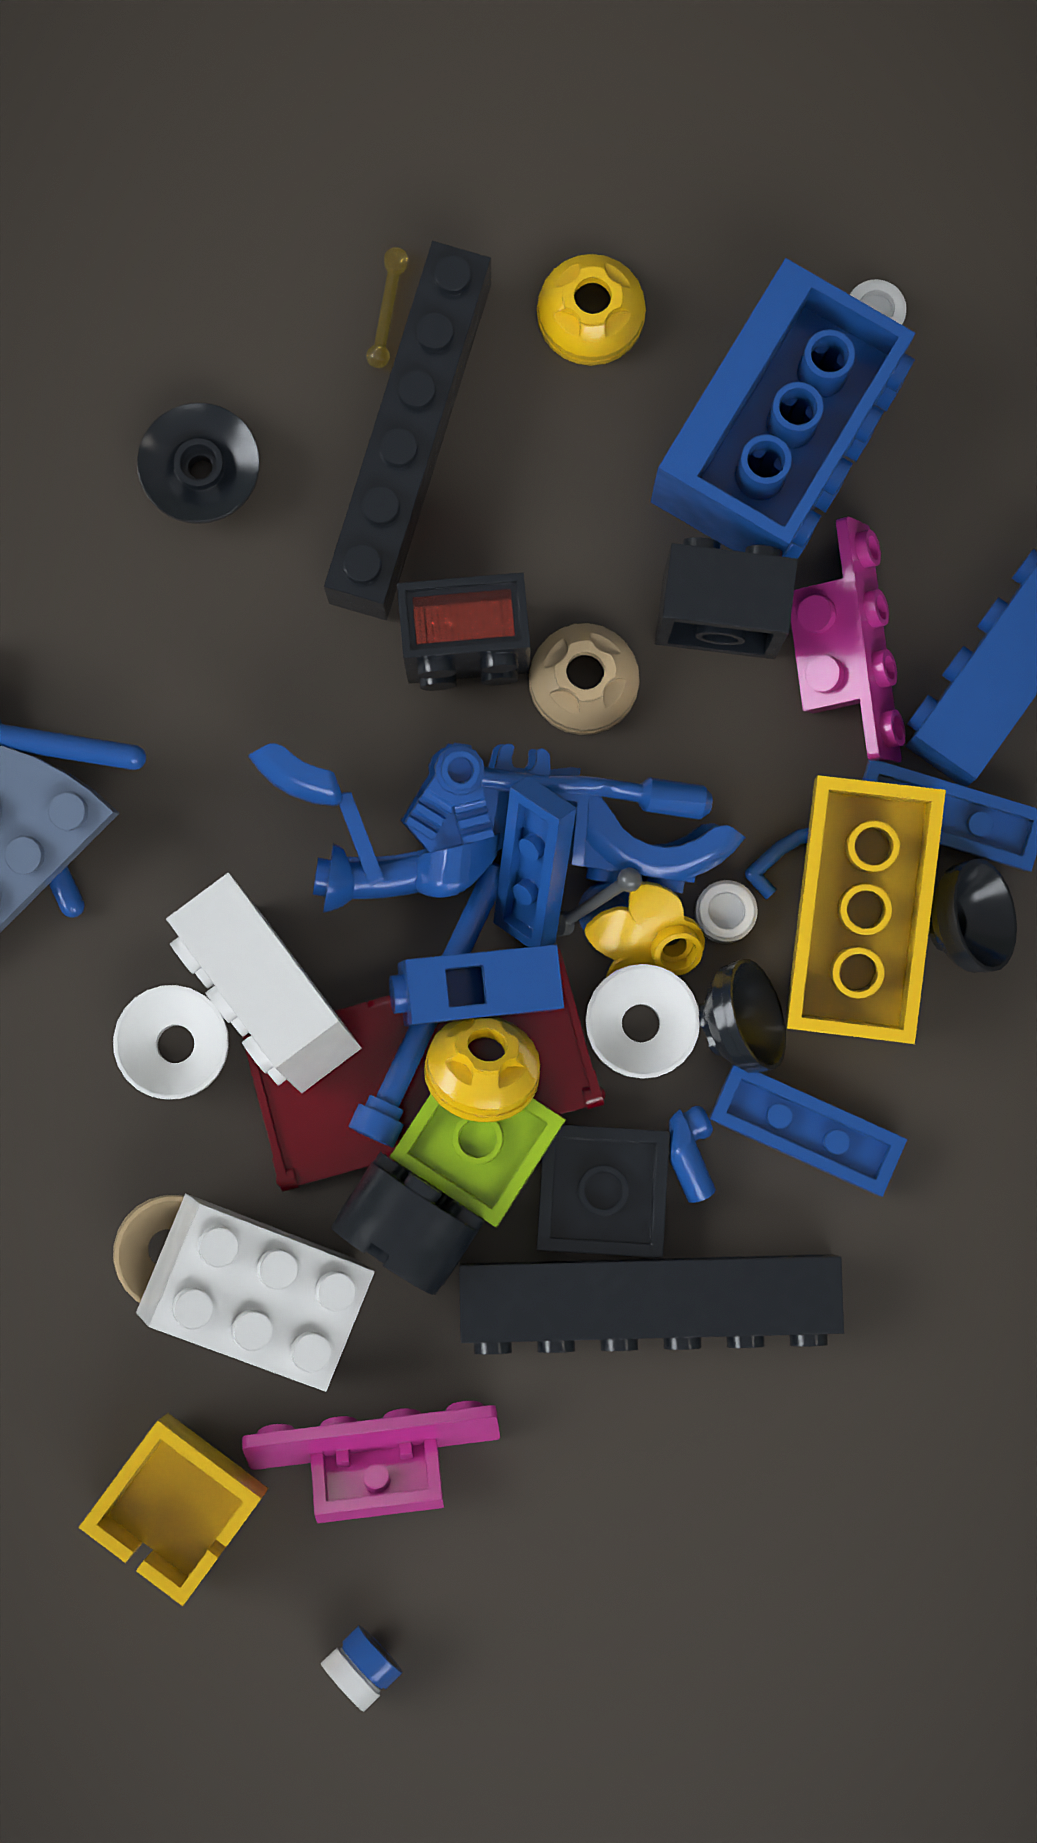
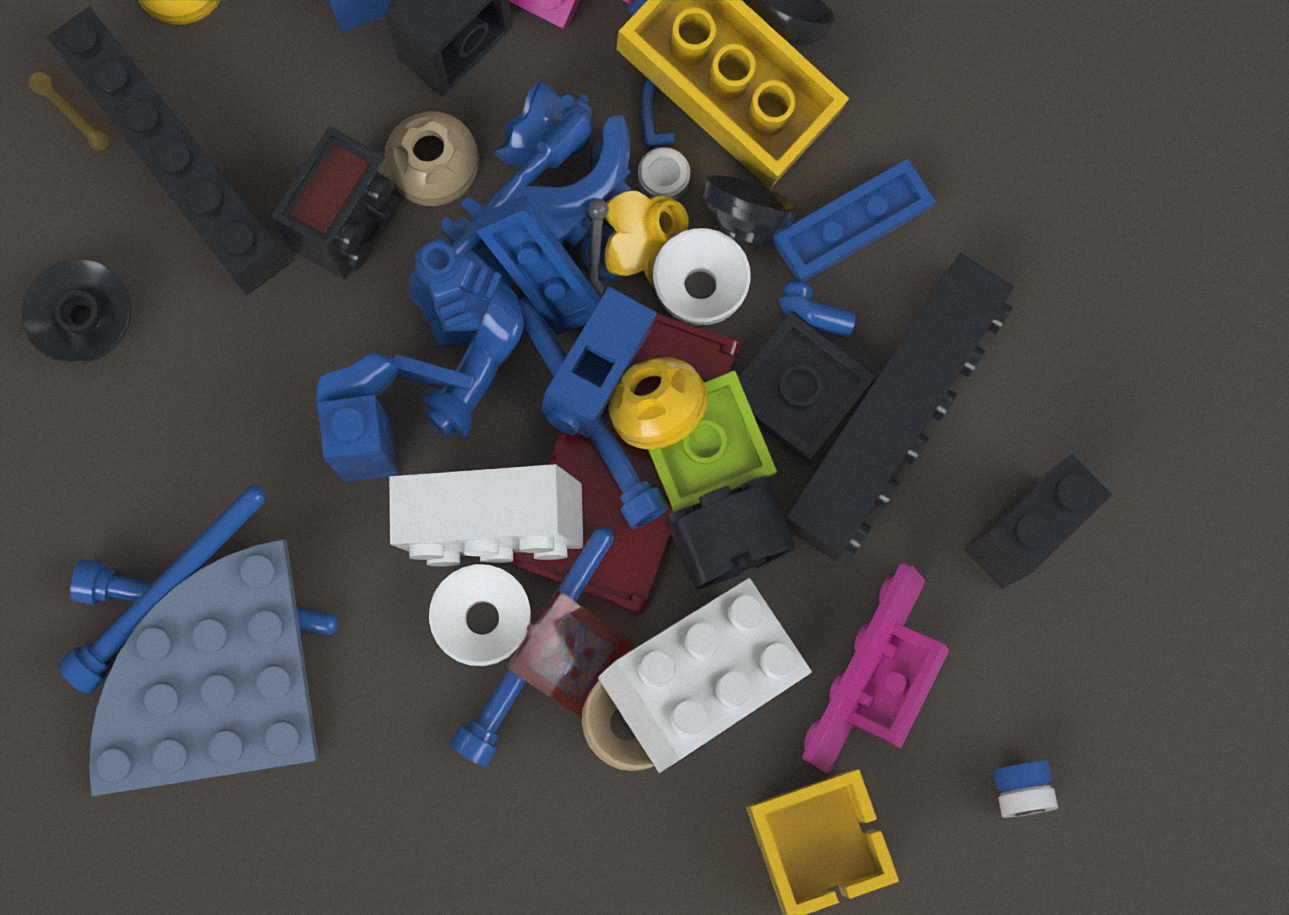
camera: 55 degrees left, 5 degrees down
none -> blue brick [317,395,399,483]
none -> blue piece [449,527,614,768]
none -> blue hair [494,80,592,167]
none -> piece [506,591,634,719]
none -> black brick [965,453,1113,589]

